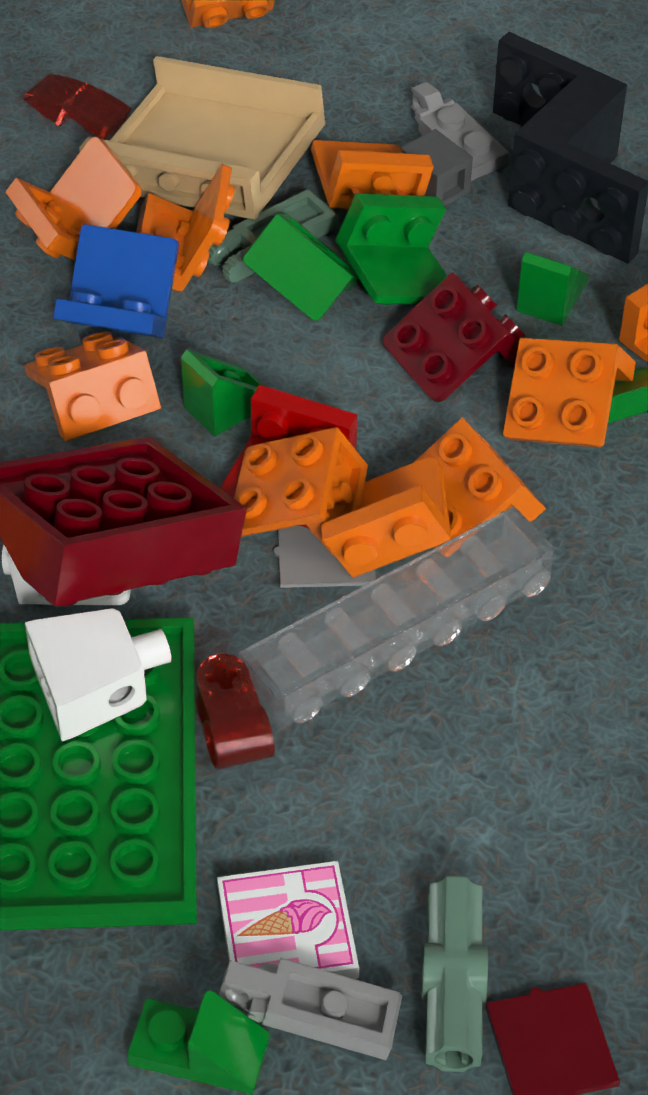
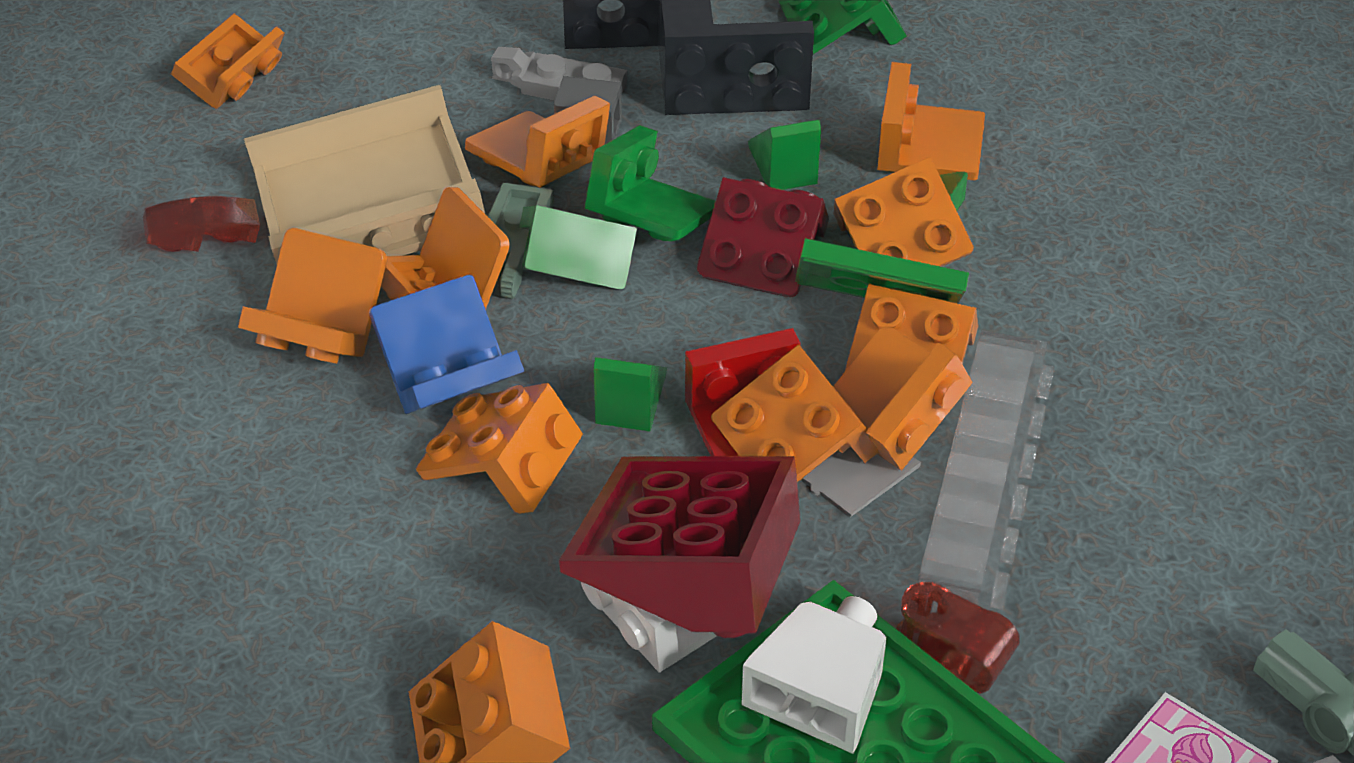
camera: 40 degrees left, 5 degrees down
none -> green tile [795,238,969,304]

